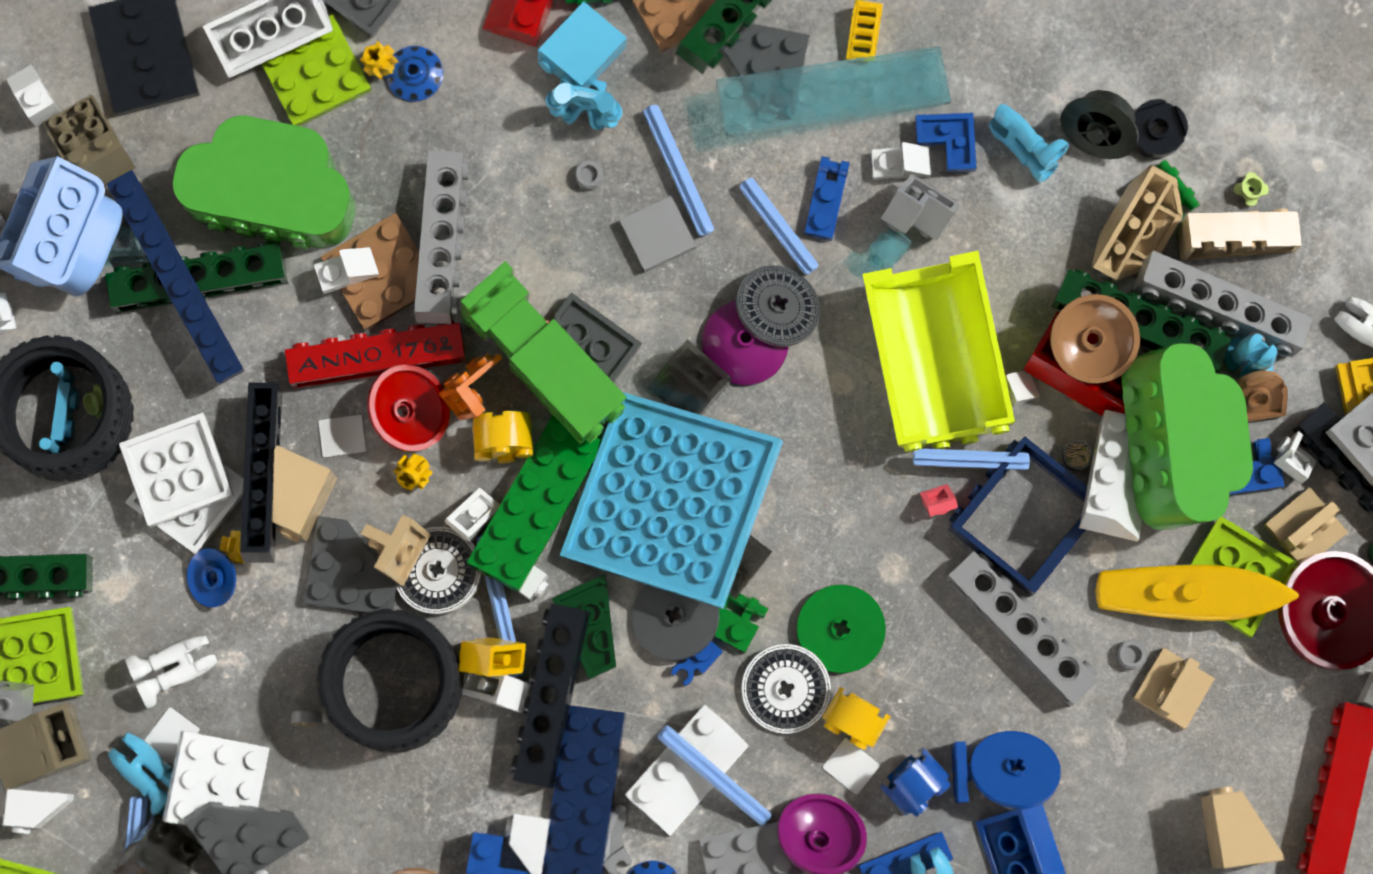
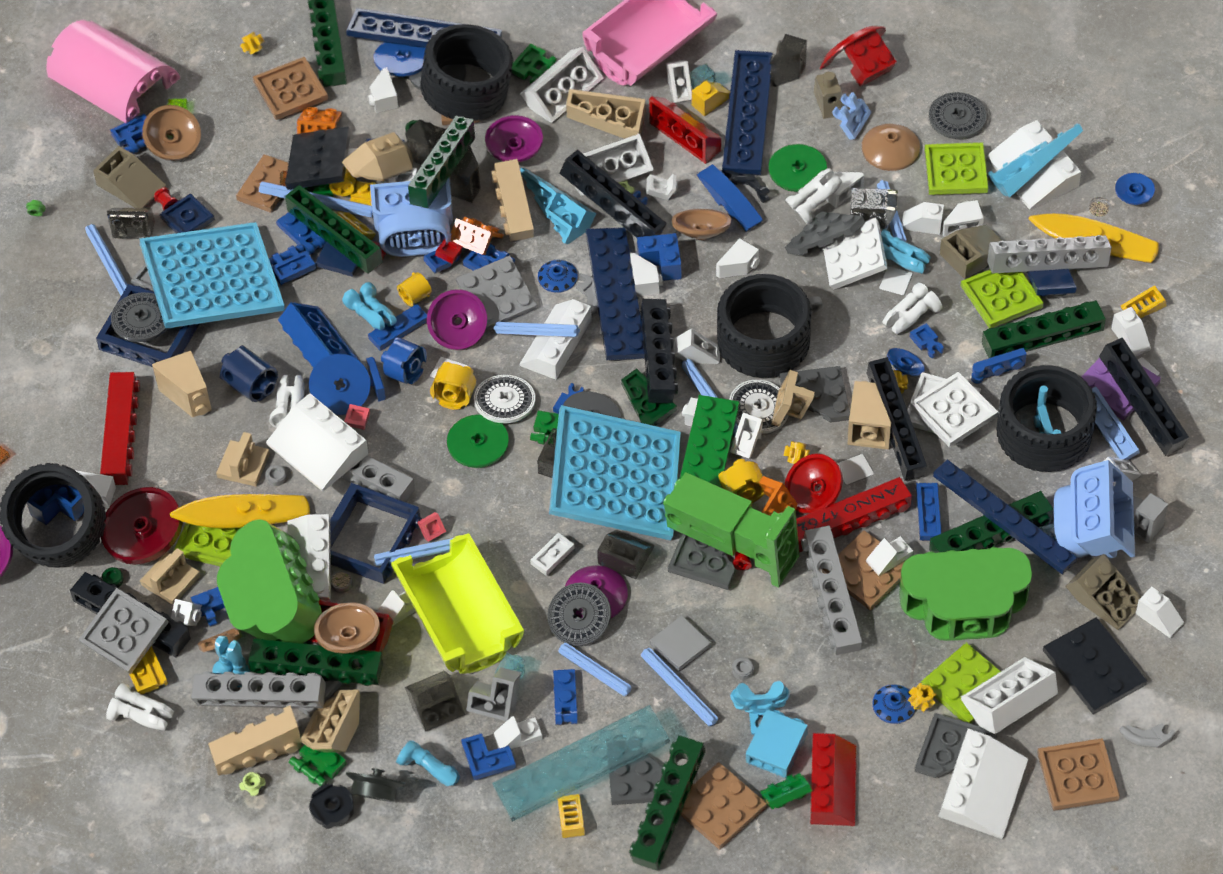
camera: 170 degrees right, 25 degrees down
yellow hinge [459,637,526,677] -> none
none -> dark blue cylinder [219,345,278,402]
none -> white slope [266,394,368,492]
none -> white piece [269,375,305,428]
none -> coral plate [344,404,370,430]
none -> clear smoke slope [405,671,465,732]
none -> white plate [530,533,575,576]
none -> white slope [716,238,760,278]
none -> white slope [902,202,944,235]
none -> blue plate [909,323,944,359]
none -> blue plate [916,483,941,541]
none -> blue plate [971,348,1027,384]

